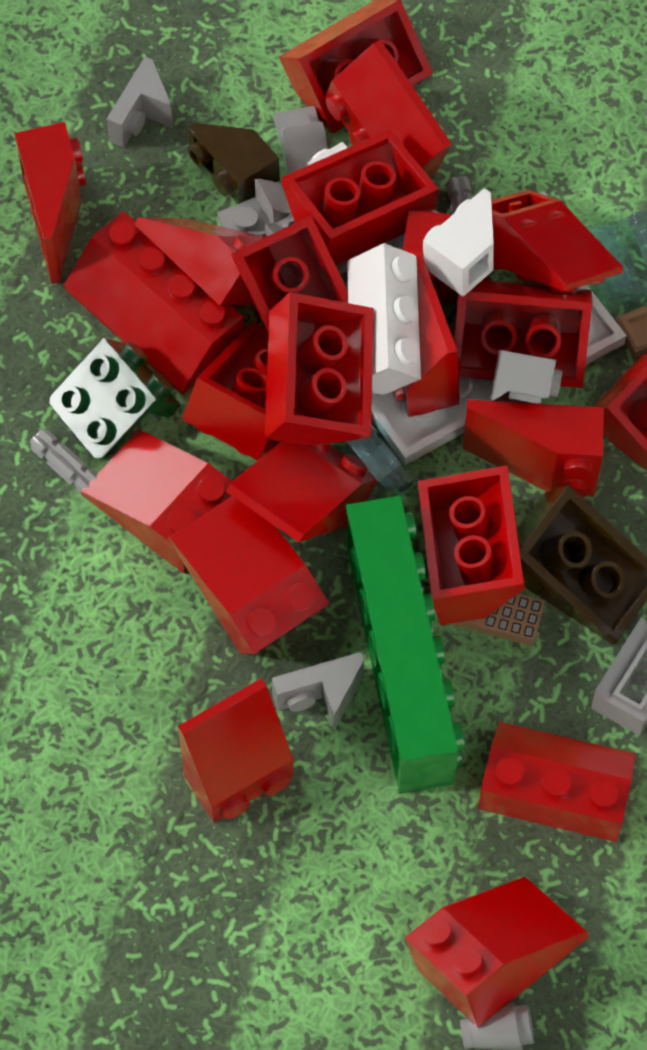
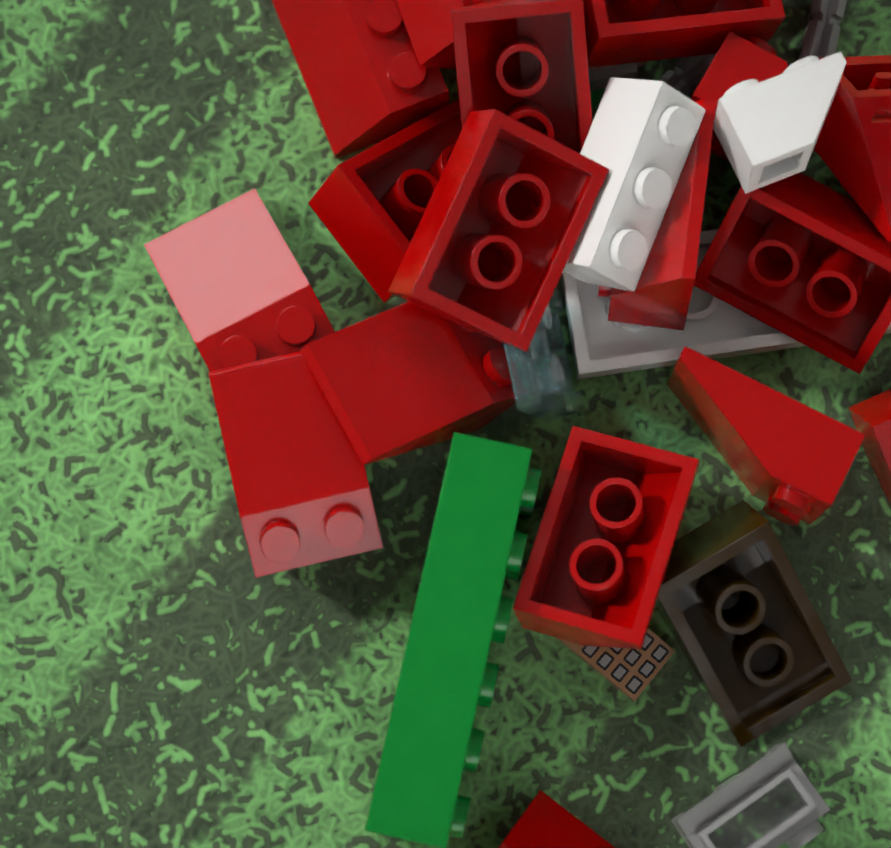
camera: 25 degrees right, 15 degrees up
light grey axle [30,429,98,498] -> none
bracket [50,338,181,459] -> none
red slope [178,678,294,823] -> none
light grey slope [272,652,364,730] -> none
light grey window [490,350,562,404] -> none

